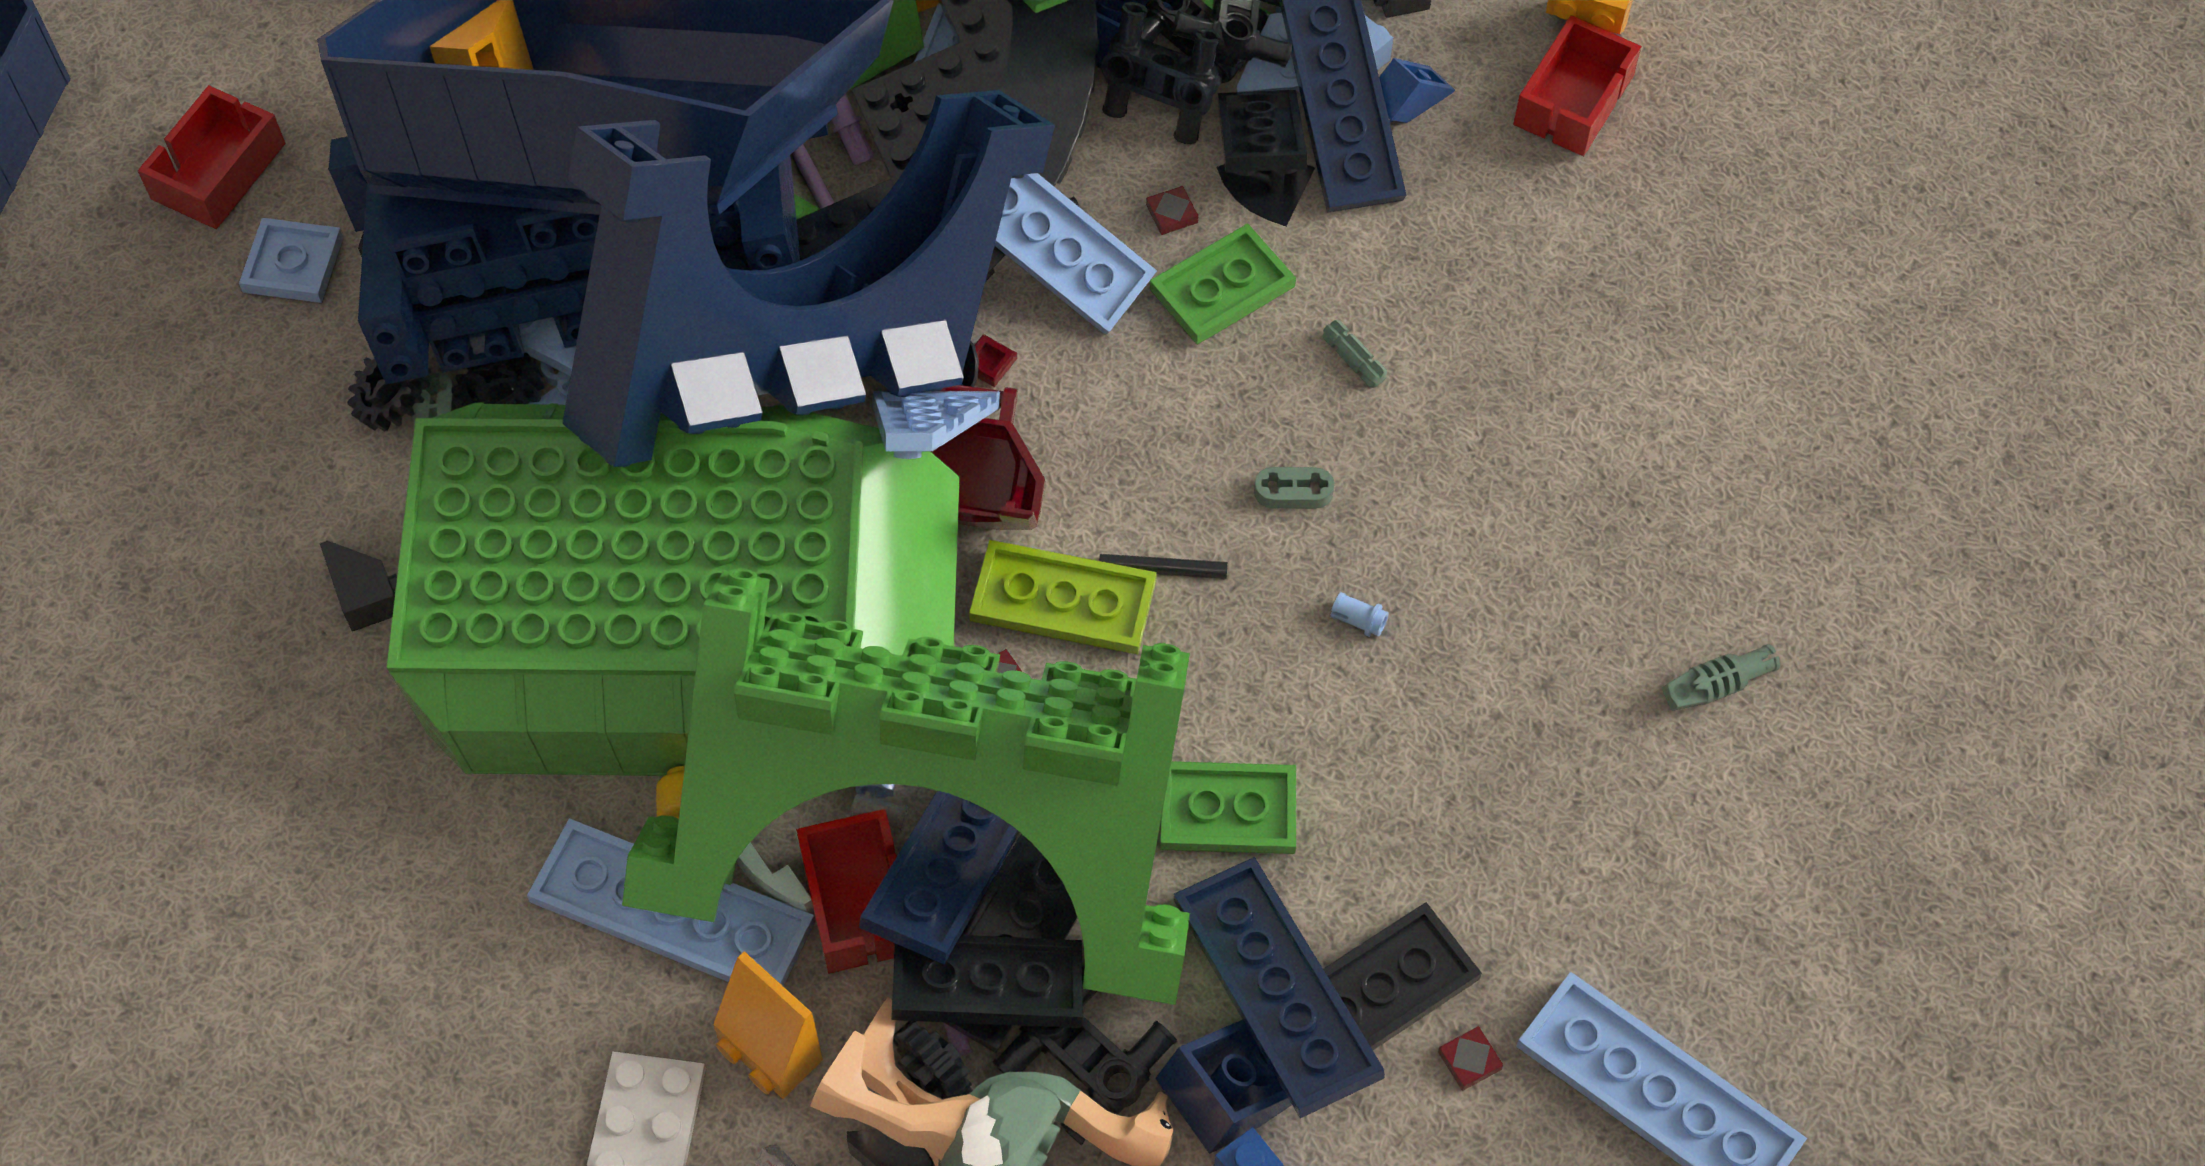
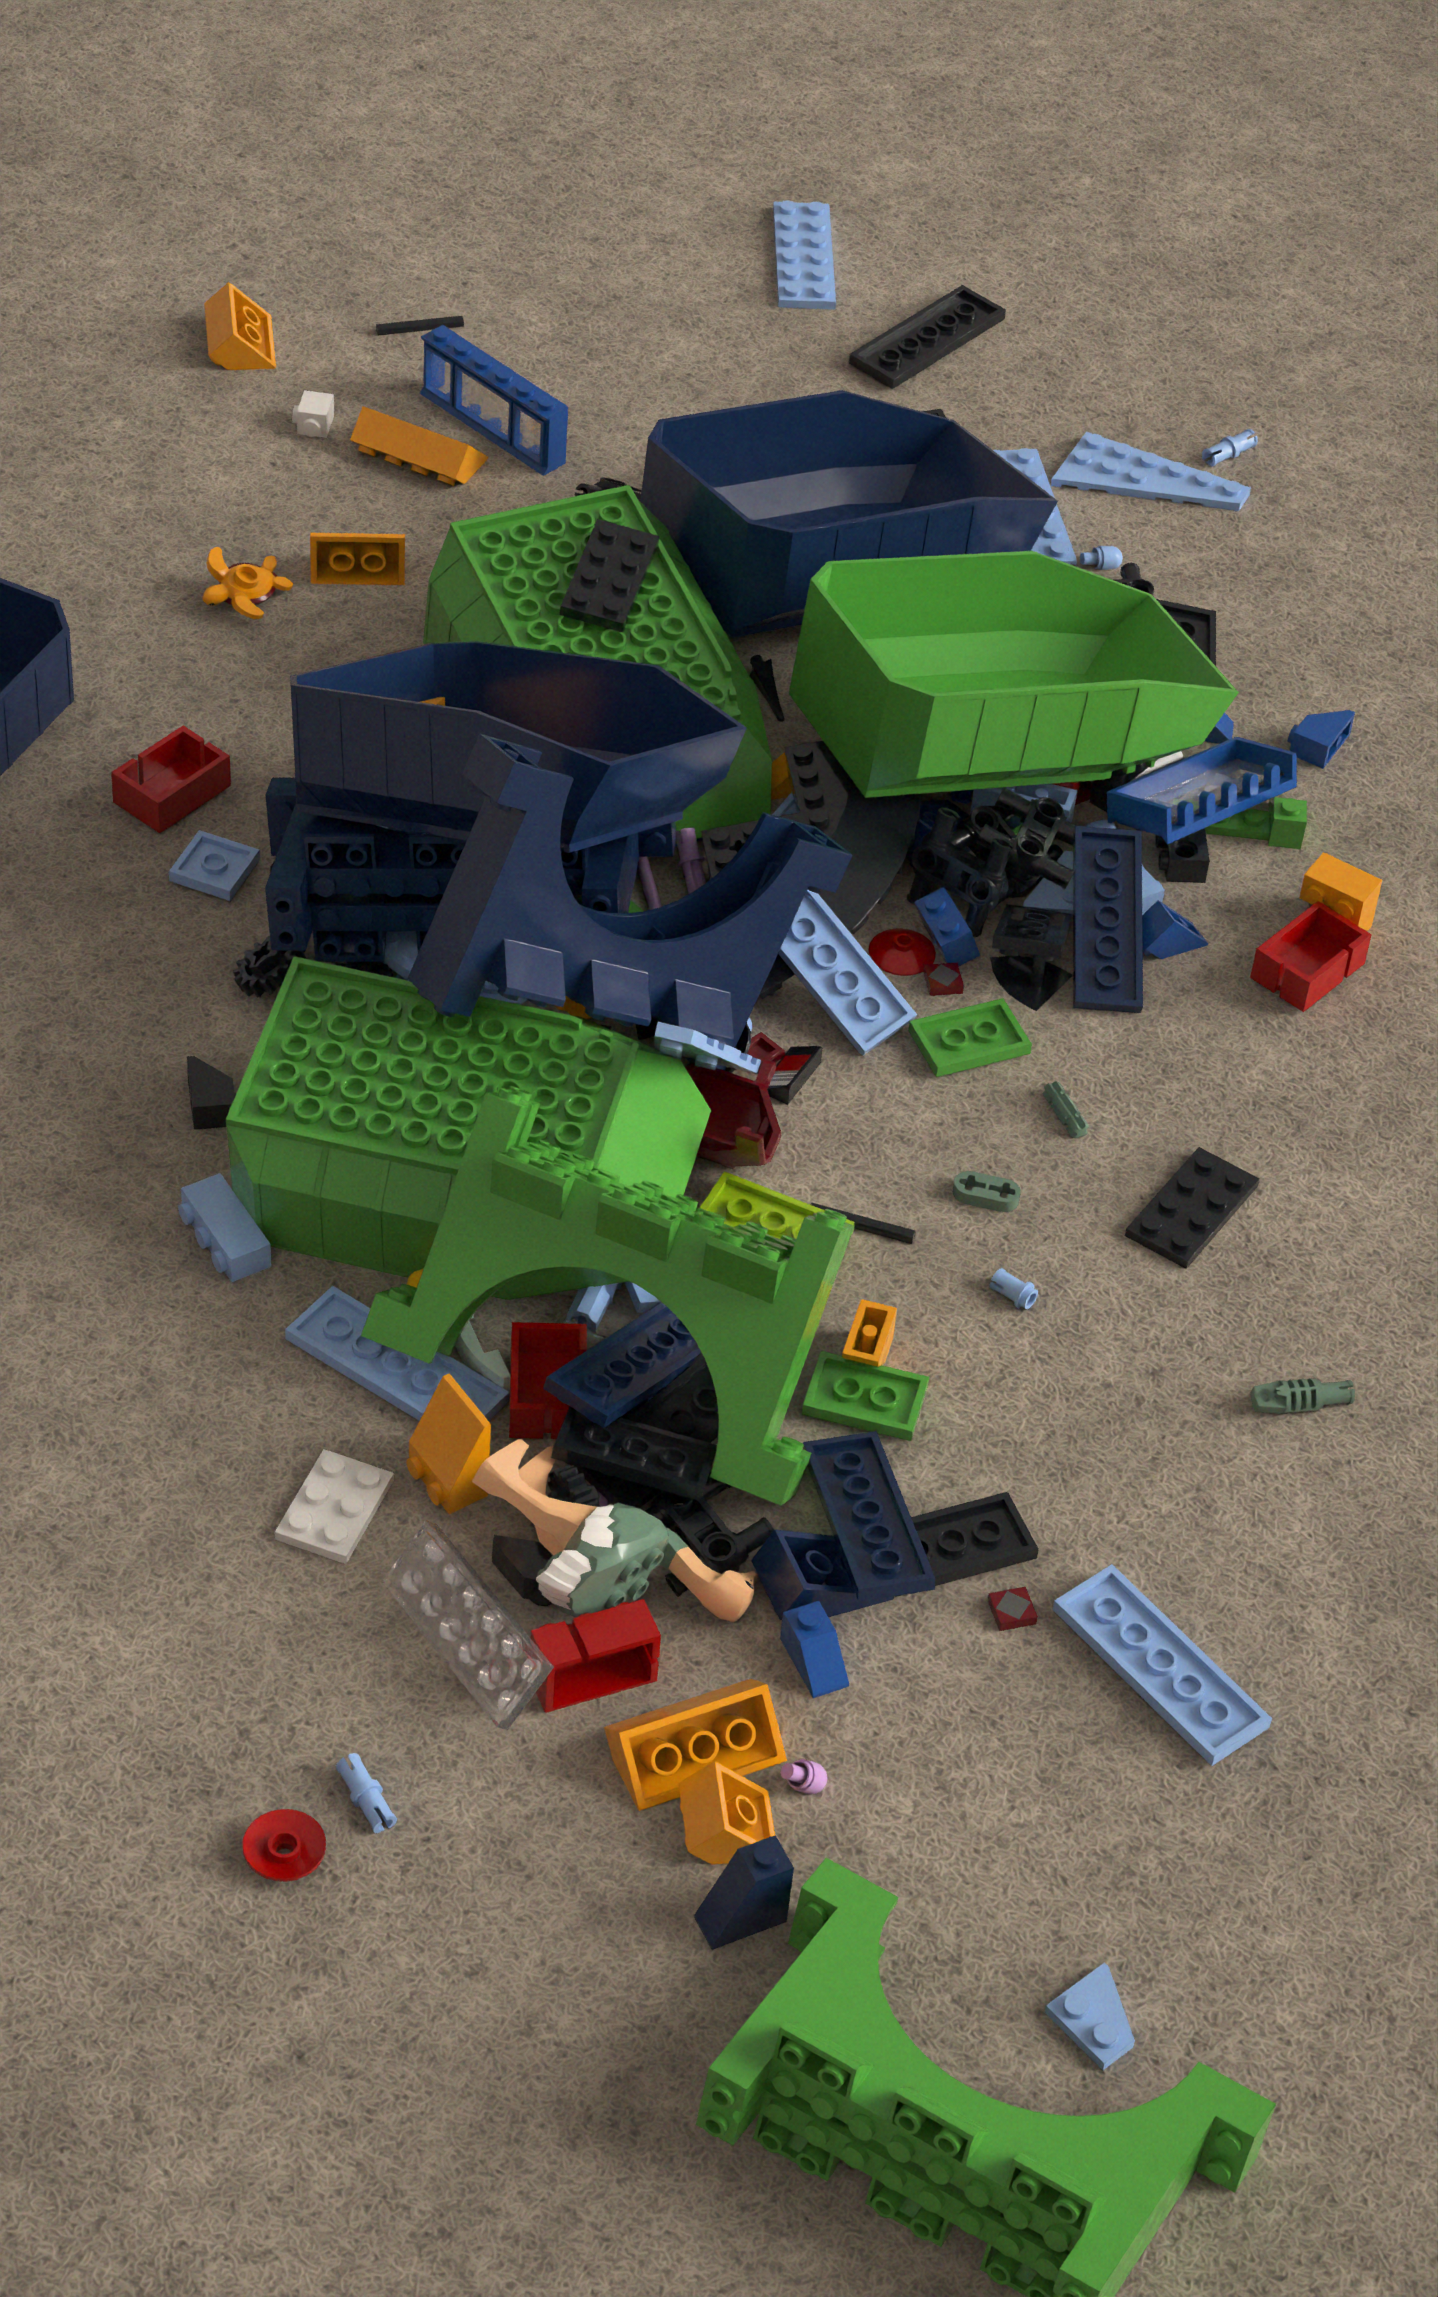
camera: 10 degrees right, 15 degrees down
none -> light blue brick [178,1173,271,1282]
none -> slope [767,1046,823,1105]
none -> light orange slope [842,1299,897,1367]
none -> red dish [868,928,936,976]
none -> blue brick [914,887,980,966]
none -> black plate [1125,1147,1260,1269]

